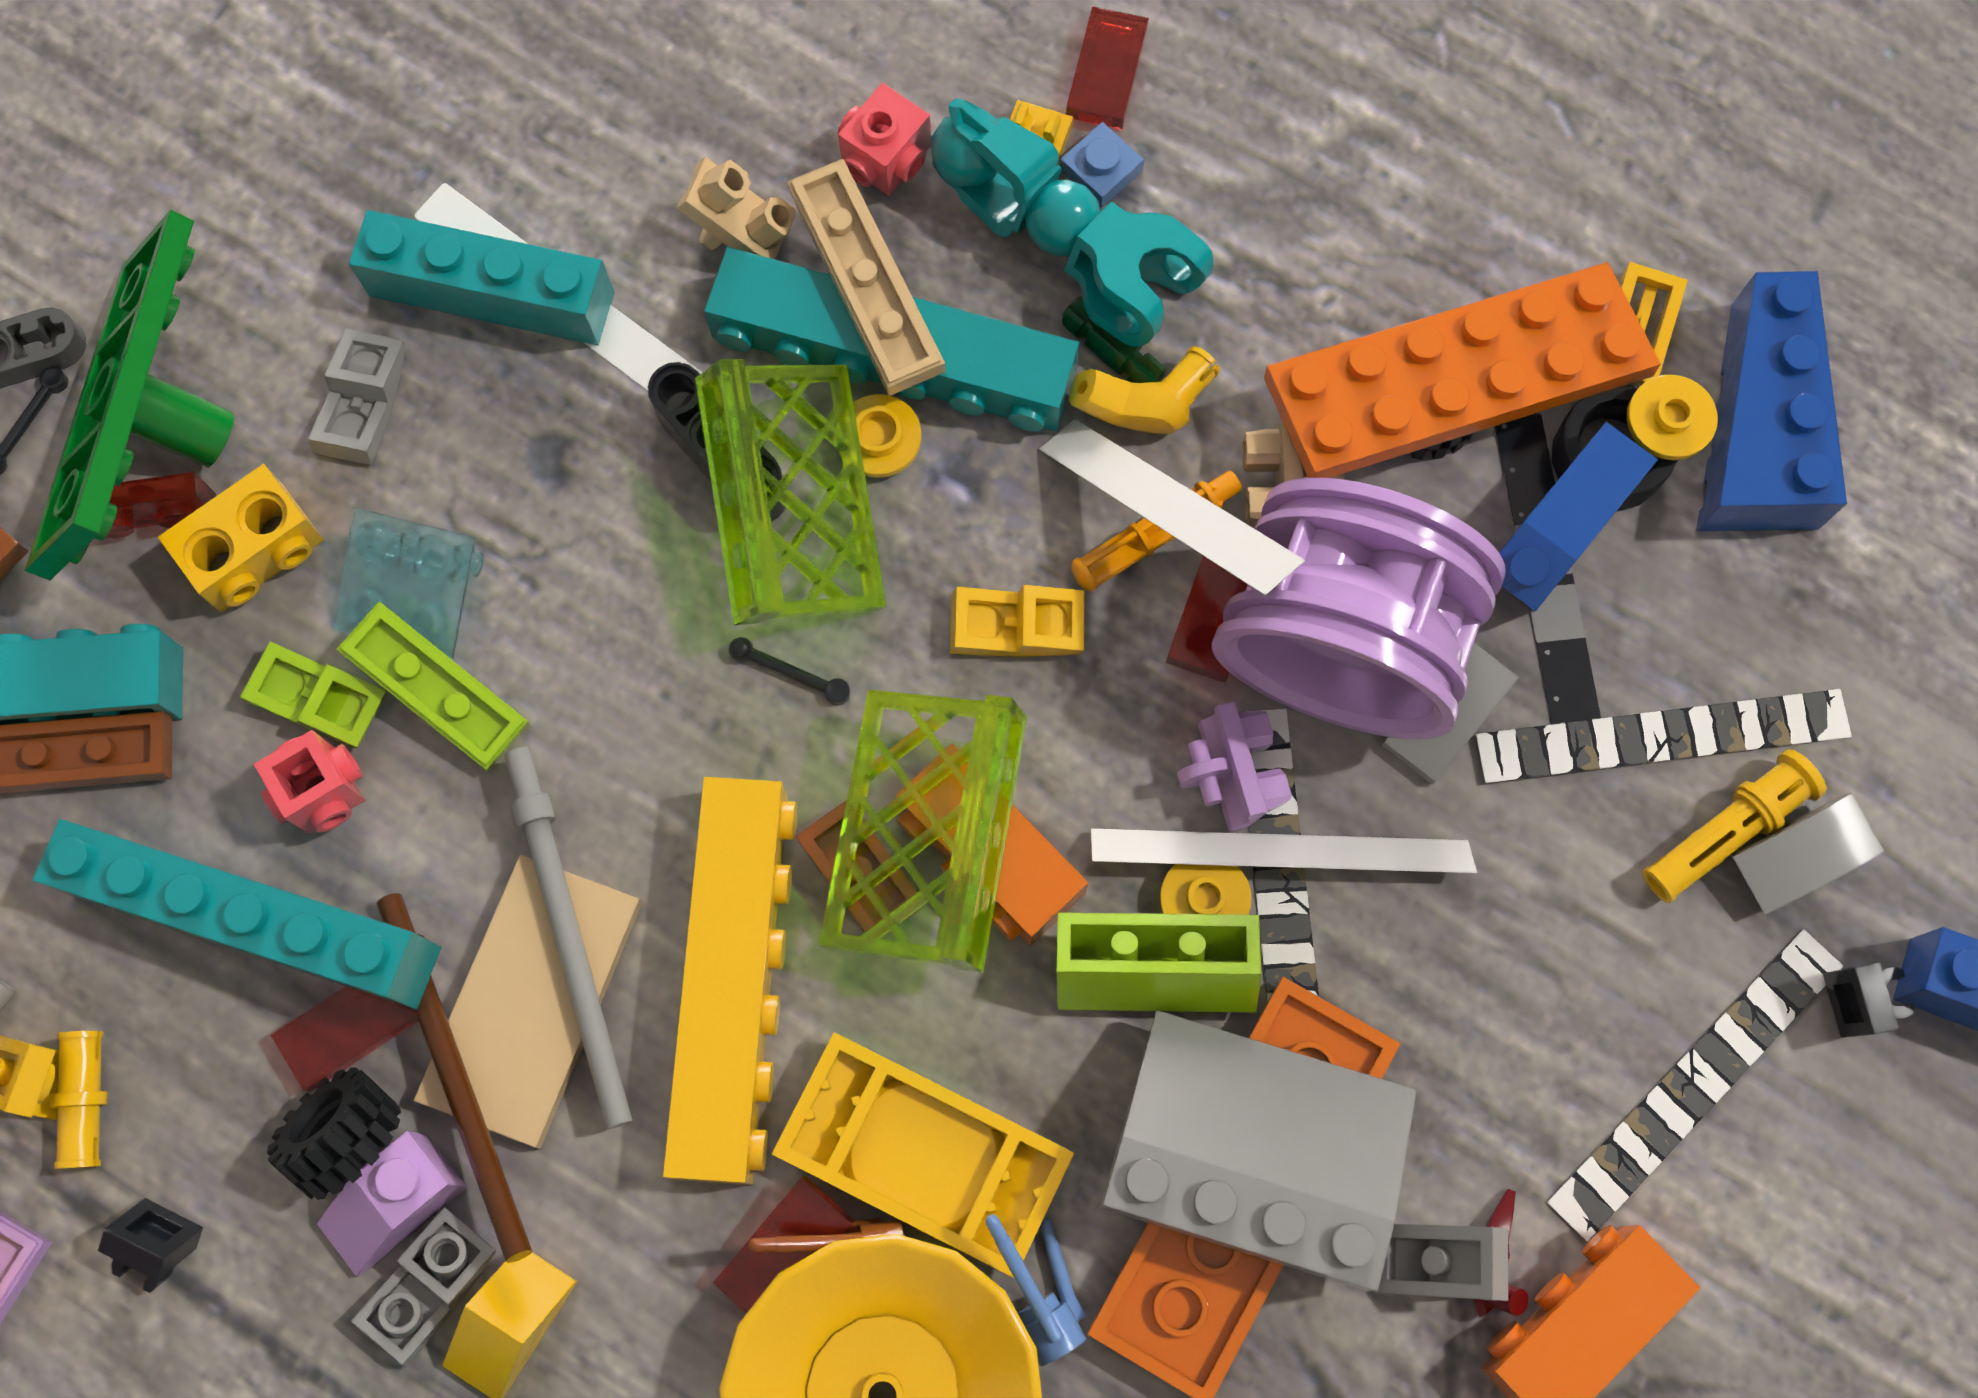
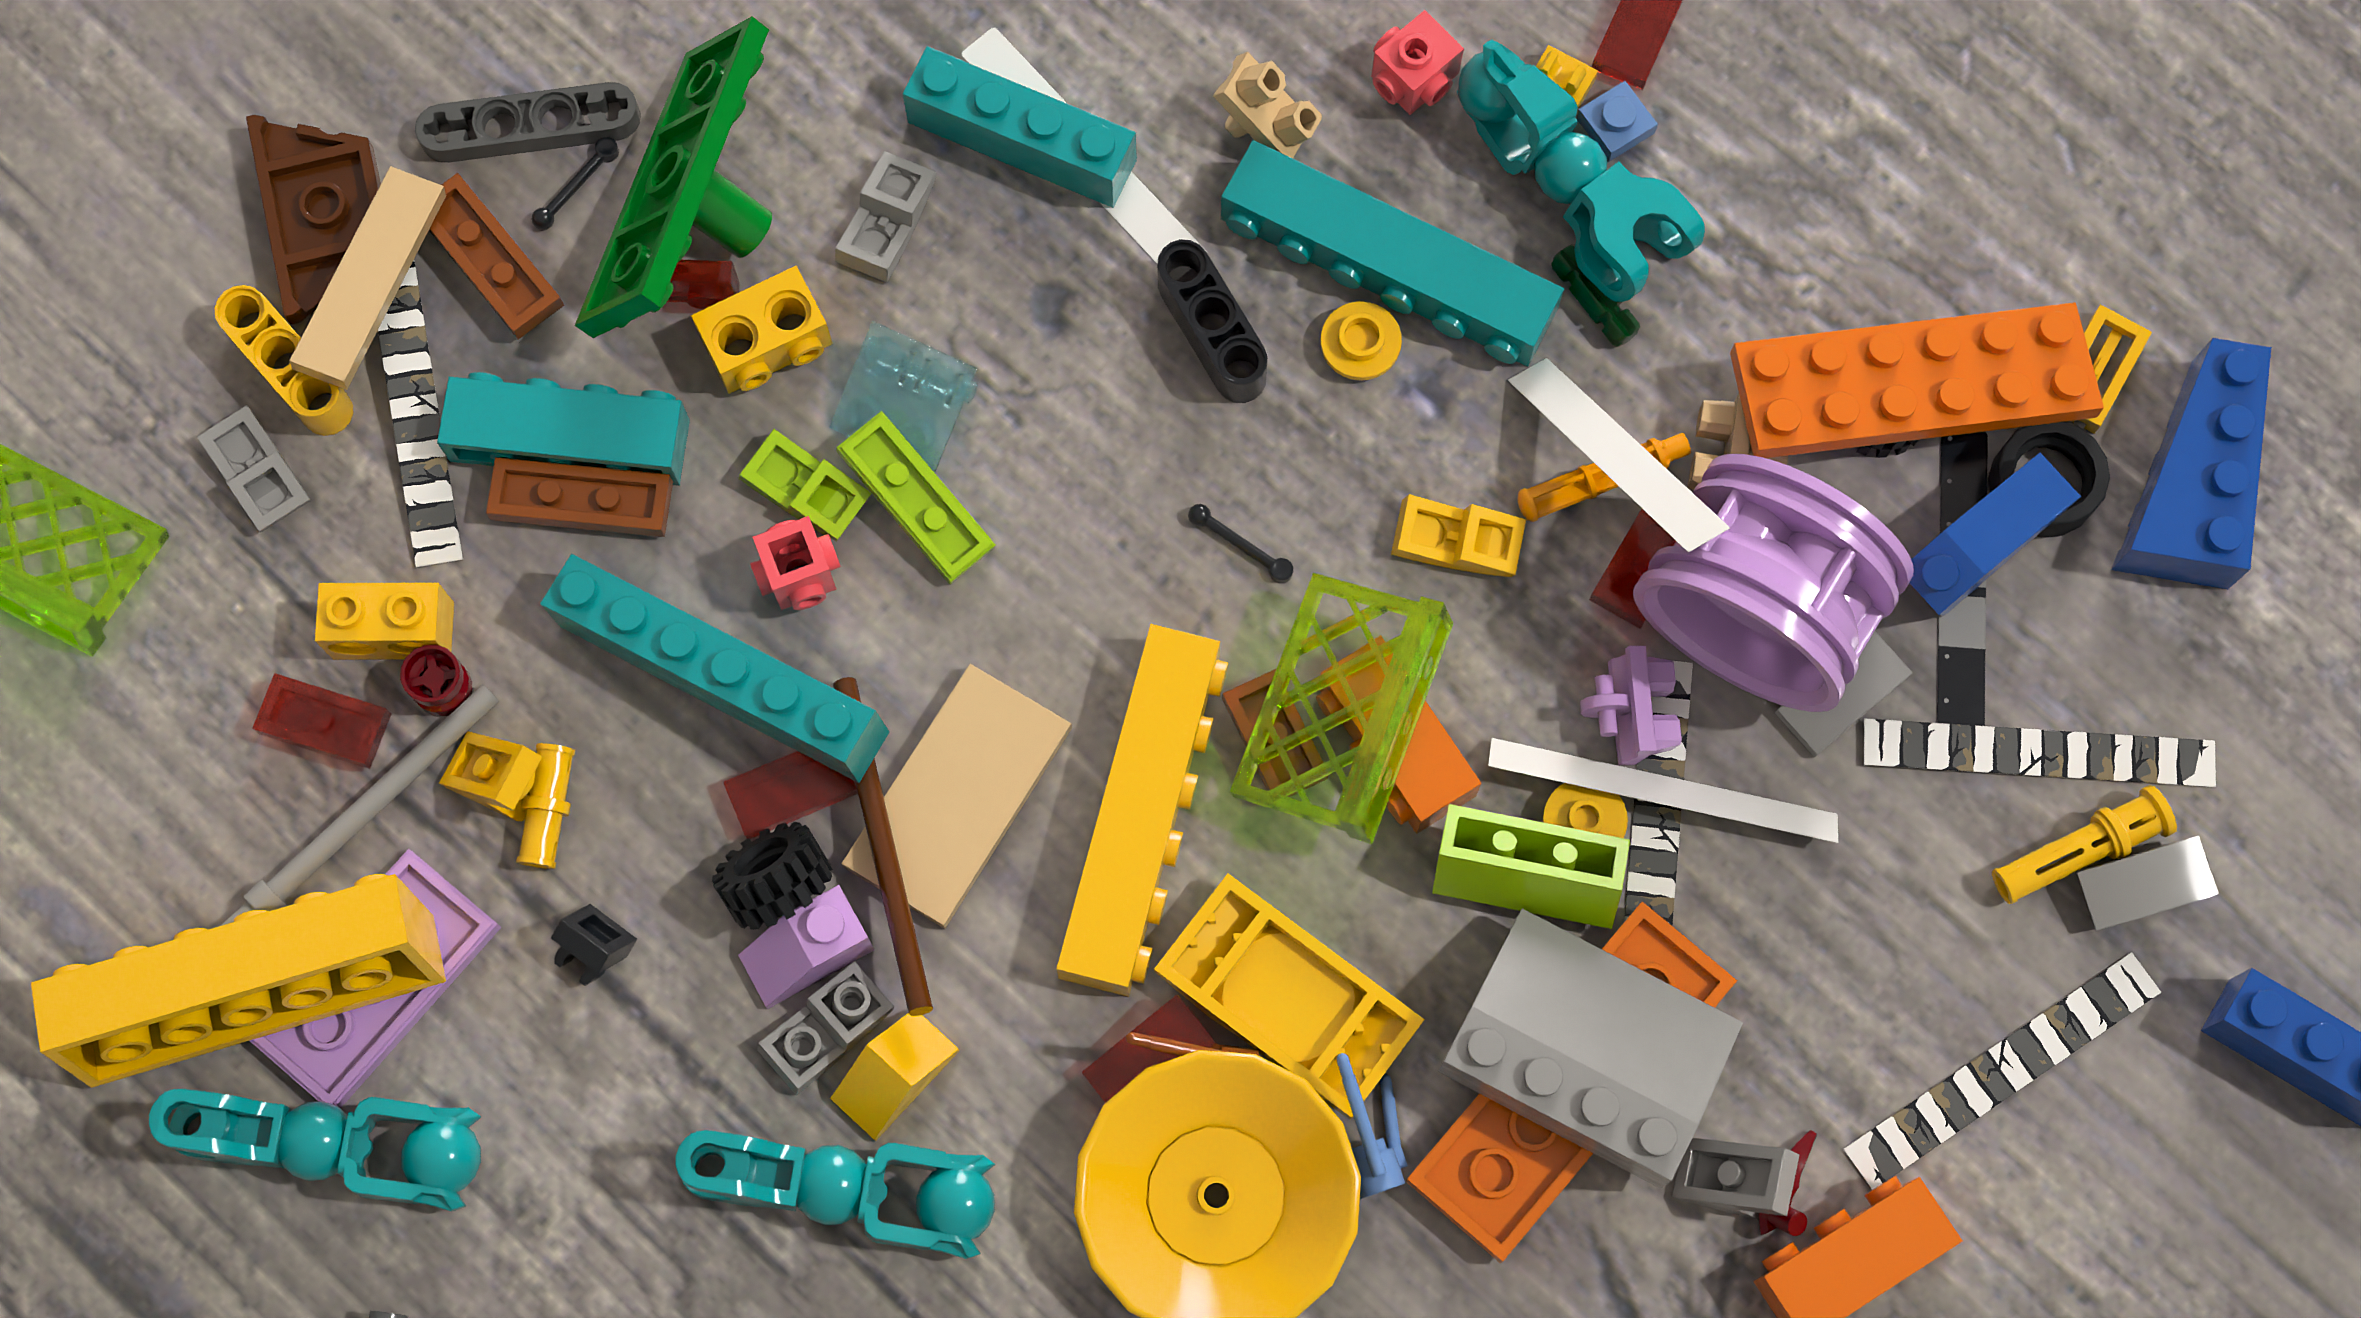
camera: 10 degrees right, 0 degrees up
light grey bar [504,747,633,1130] -> none
clear neon green fence [695,359,887,625] -> none
tan tile [787,159,946,396] -> none
yellow arm [1069,346,1221,434] -> none
yellow piece [1627,375,1718,460] -> none
black tile [1823,962,1915,1038] -> none

